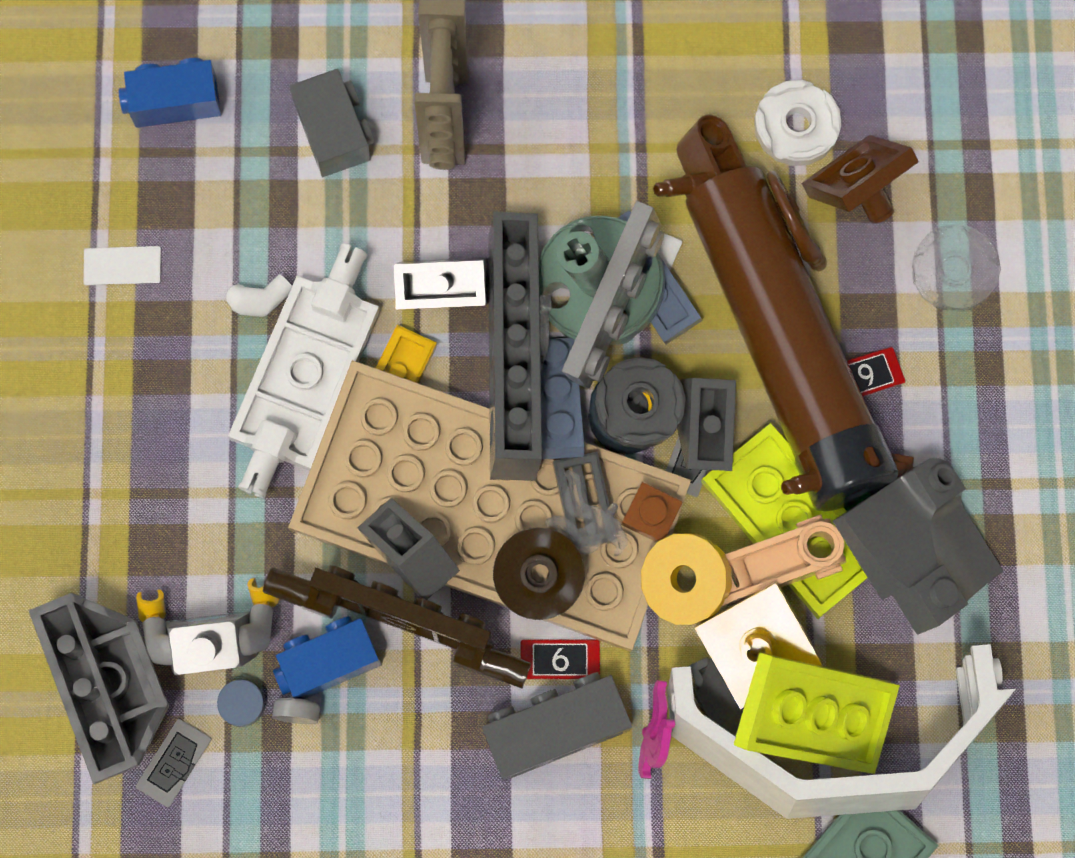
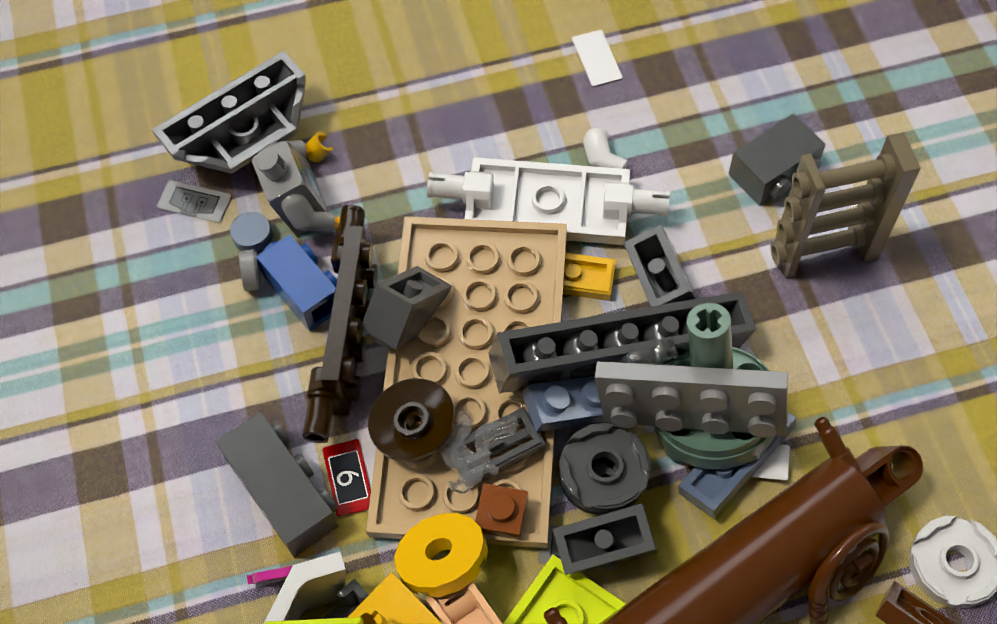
camera: 80 degrees right, 15 degrees down
blue brick [119,58,221,128] -> none

